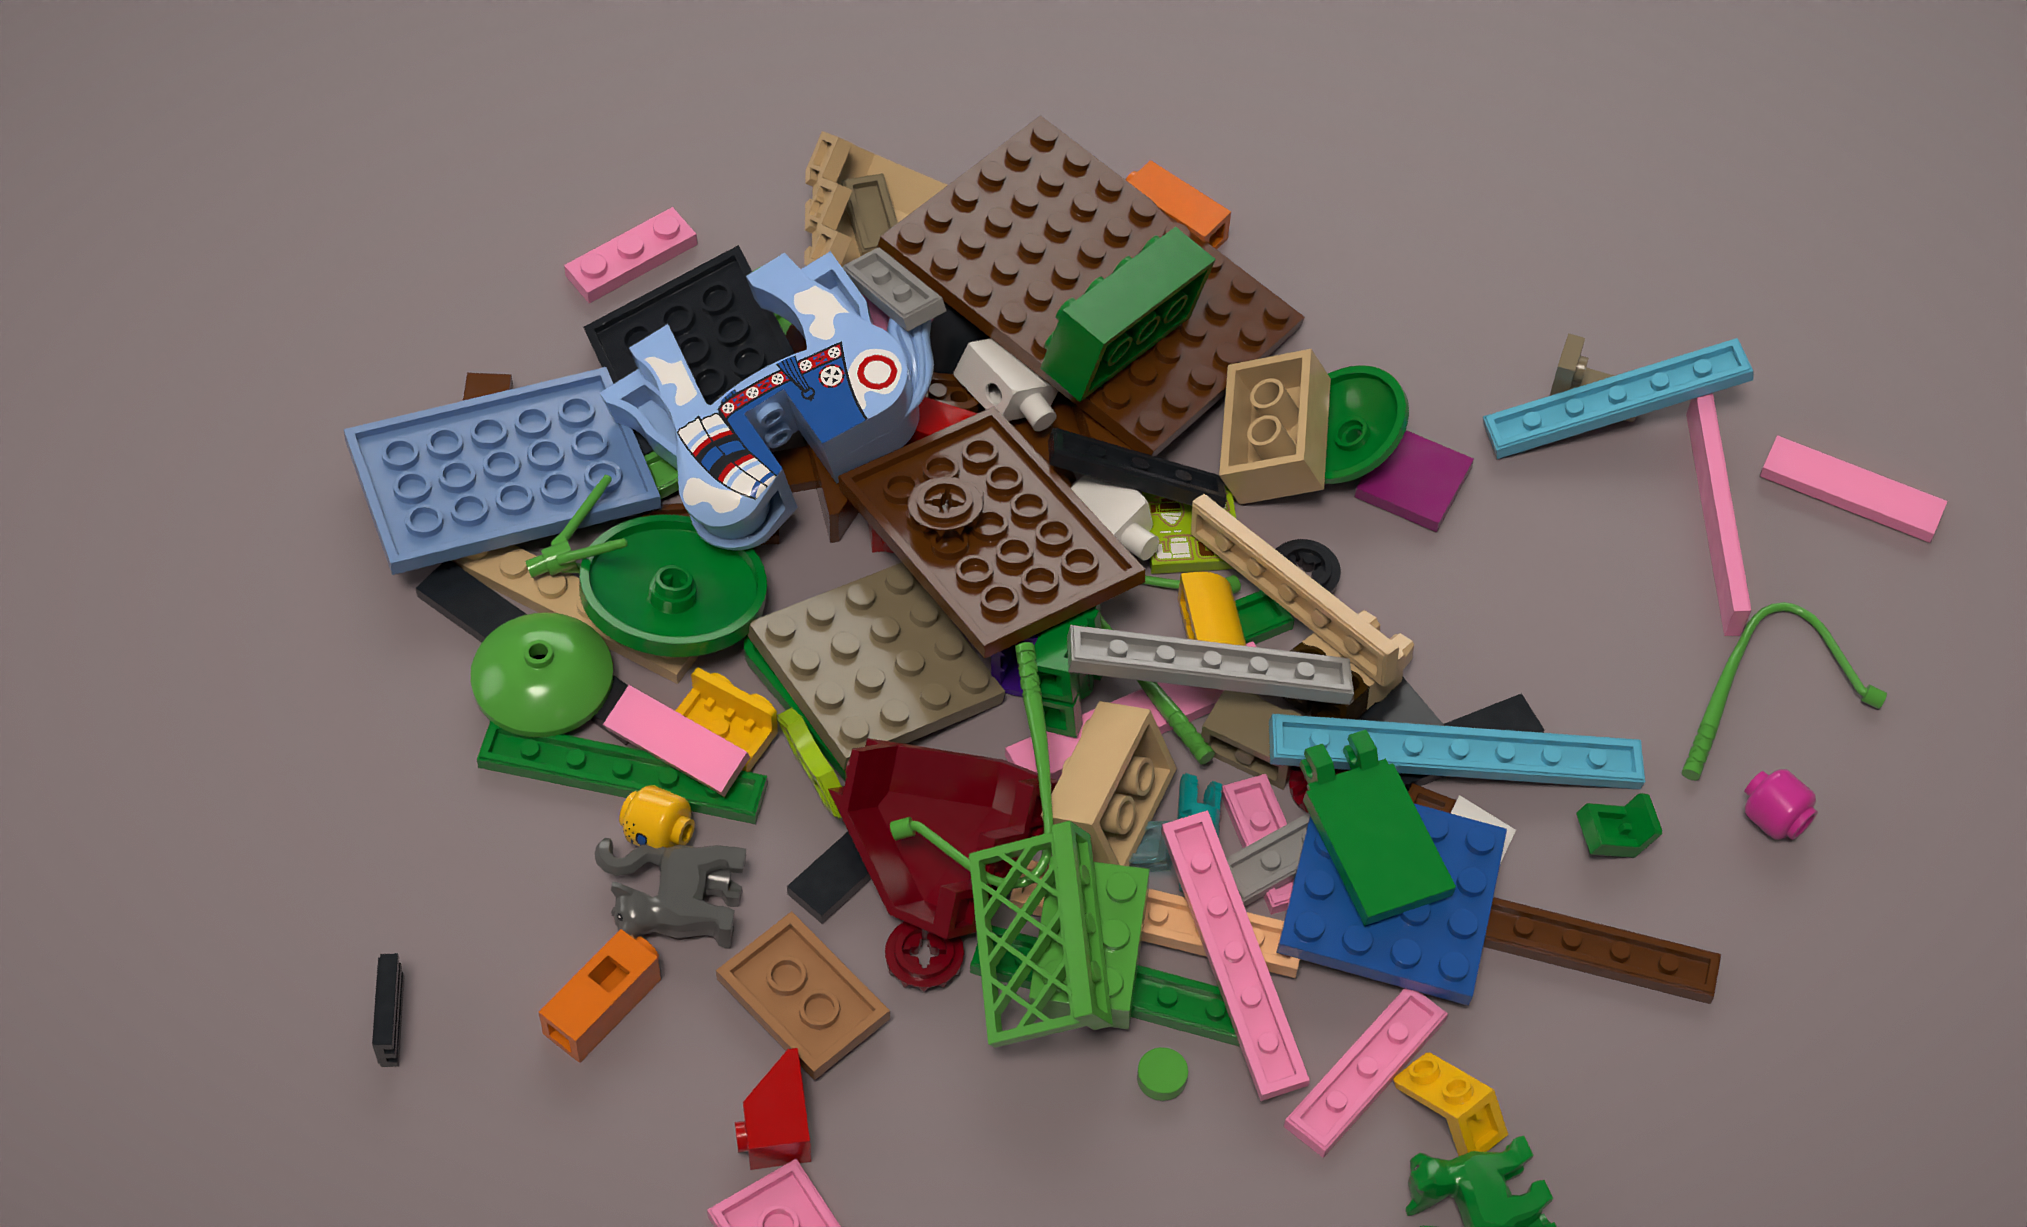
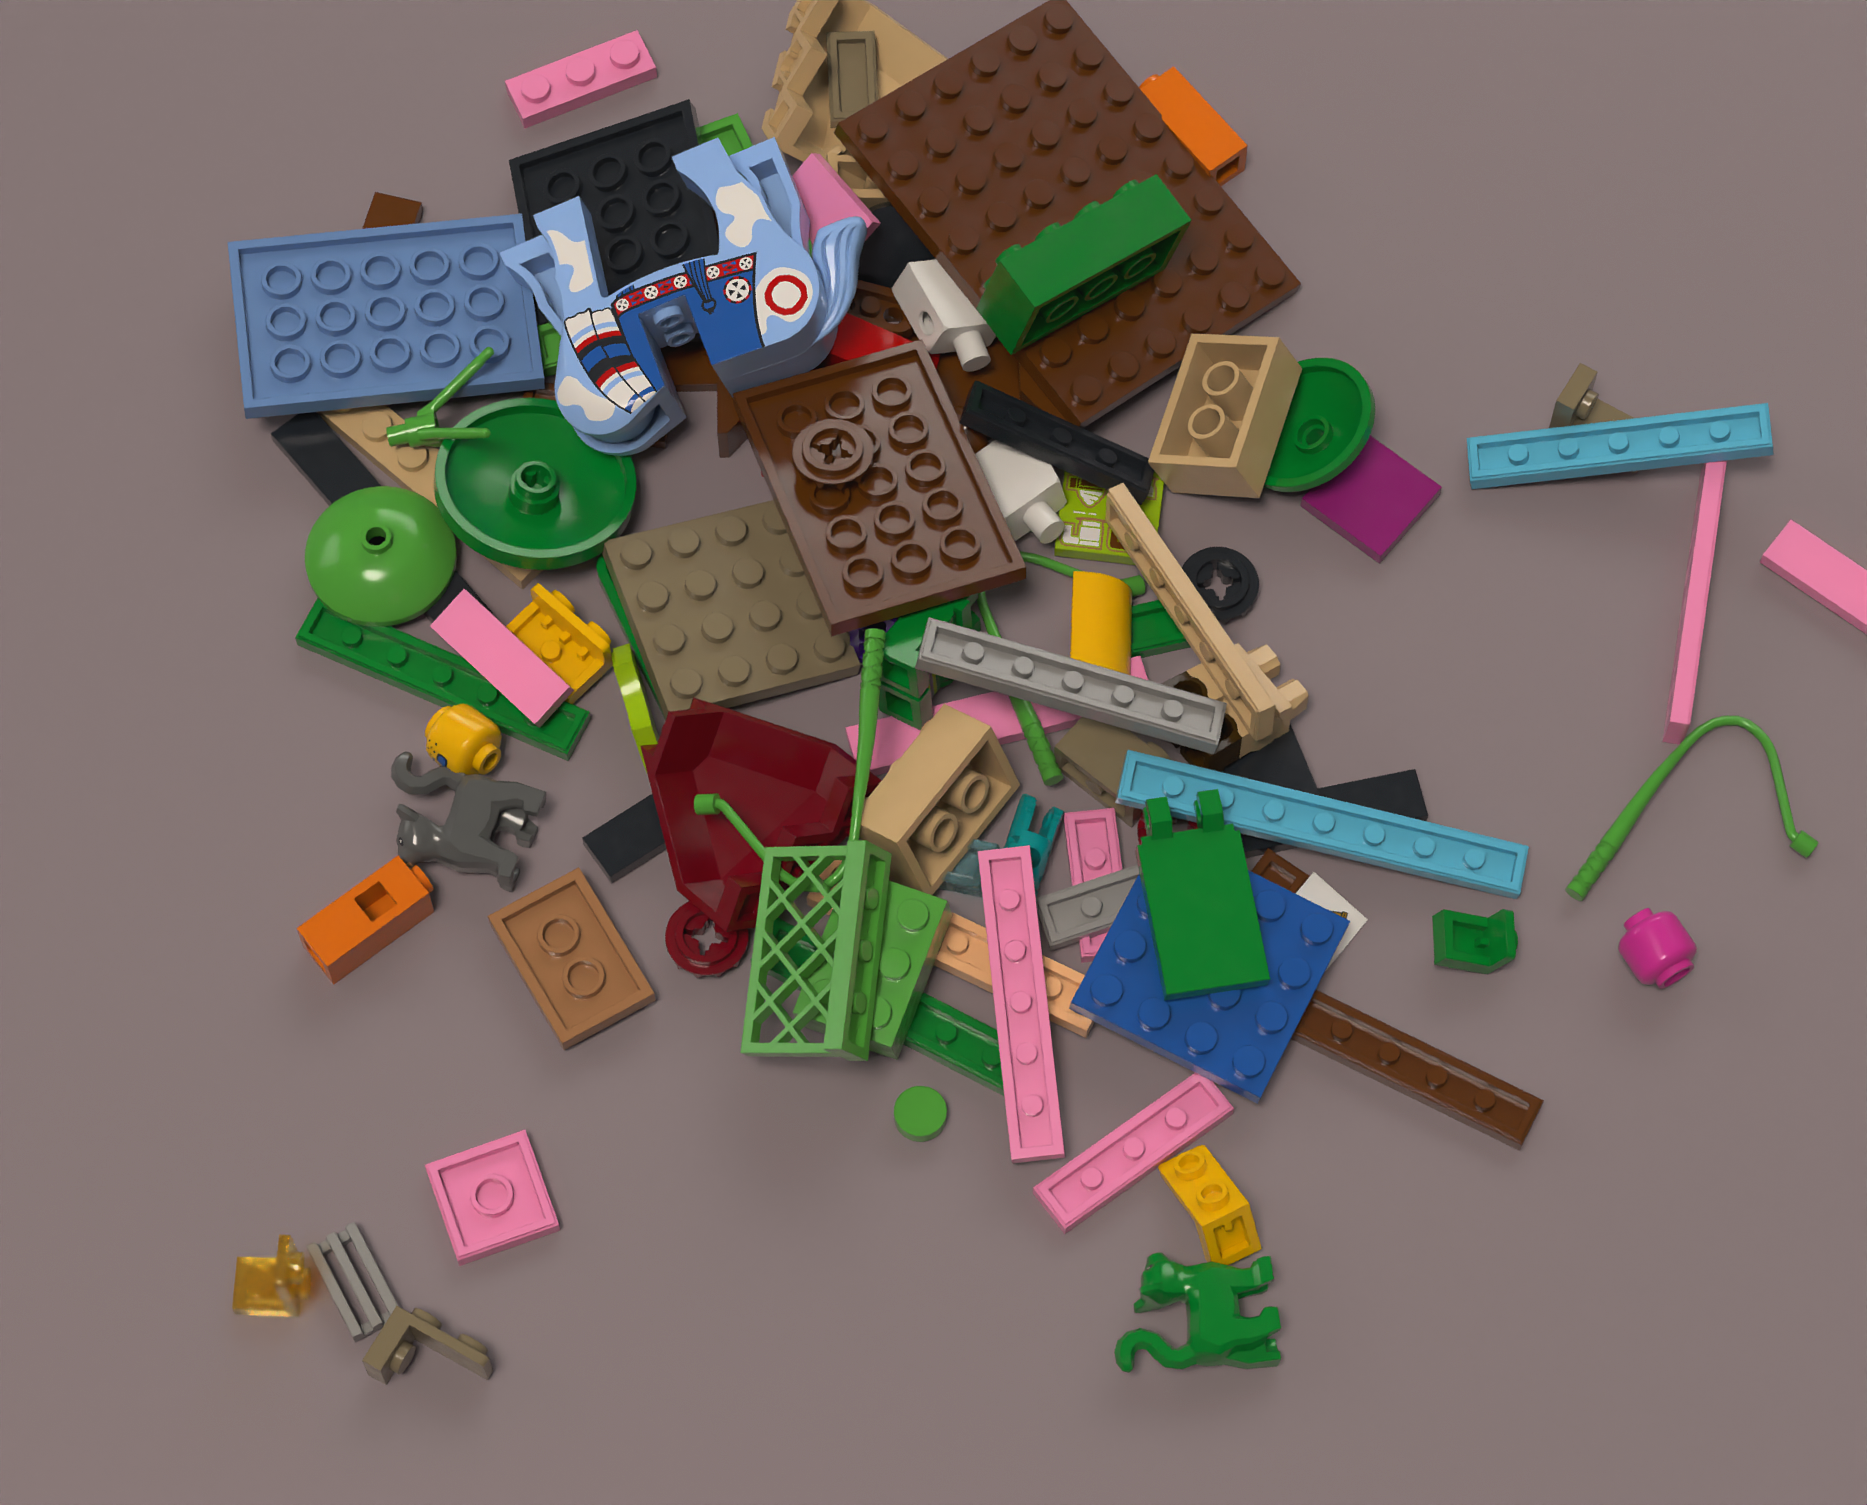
camera: 15 degrees right, 10 degrees up
black tile [372,953,404,1067] -> none
red slope [735,1048,811,1170] -> none
light grey tile [842,247,946,332] -> none

